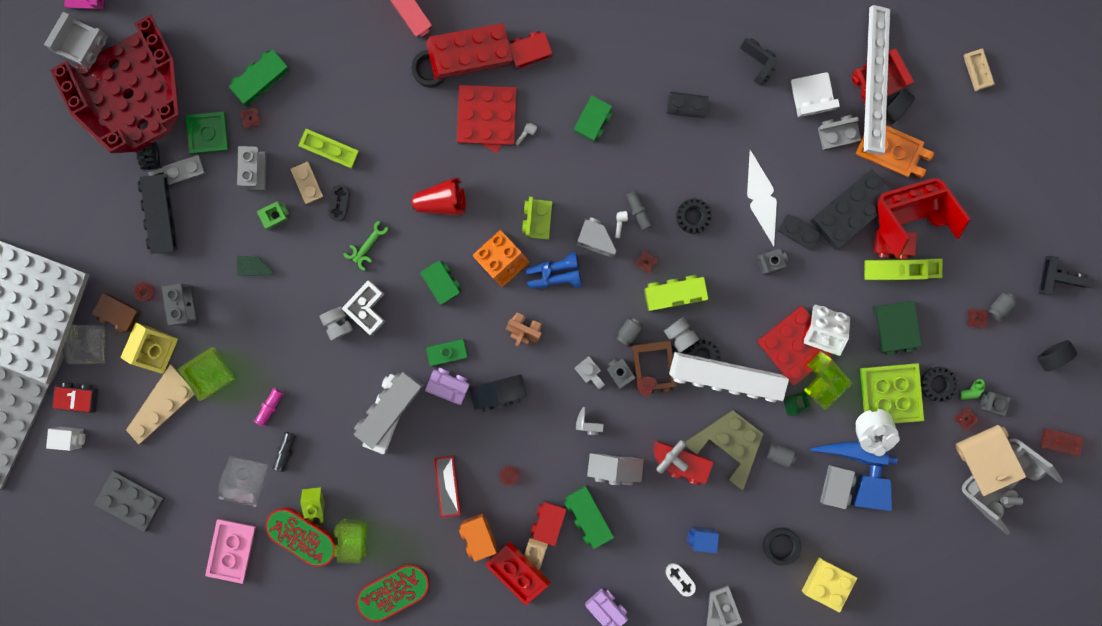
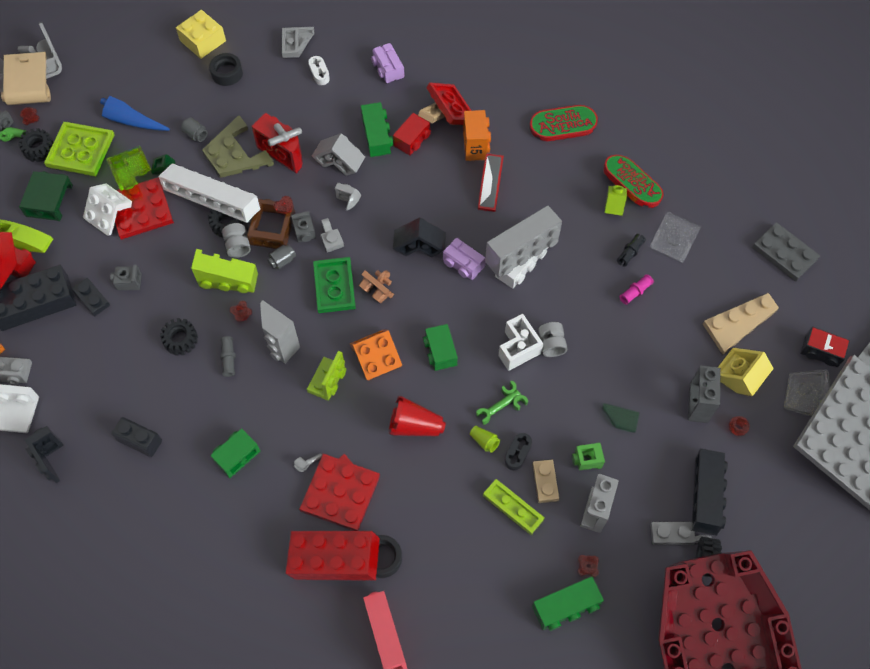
camera: 160 degrees left, 25 degrees down
white brick [46,427,85,451] -> none
reddish brown brick [92,293,142,333] -> none
clear neon green brick [178,347,236,401] -> none
green plate [186,111,229,154] -> none
bright pink plate [205,518,256,584] -> none
clear neon green brick [334,518,367,563] -> none
green plate [426,339,468,366] -> none
clear red plate [499,466,519,485] -> none
red brick [509,31,552,70] -> none
blue piece [526,252,582,289] -> none
white hand [615,211,628,238] -> none
blue brick [687,527,719,553] -> none
white sticker [747,150,777,246] -> none
light grey brick [820,465,856,509] -> none
blue torso [851,465,892,511] -> none
white brick [855,409,899,456] -> none
none -> green plate [313,257,356,313]
none -> lime cone [470,426,500,453]

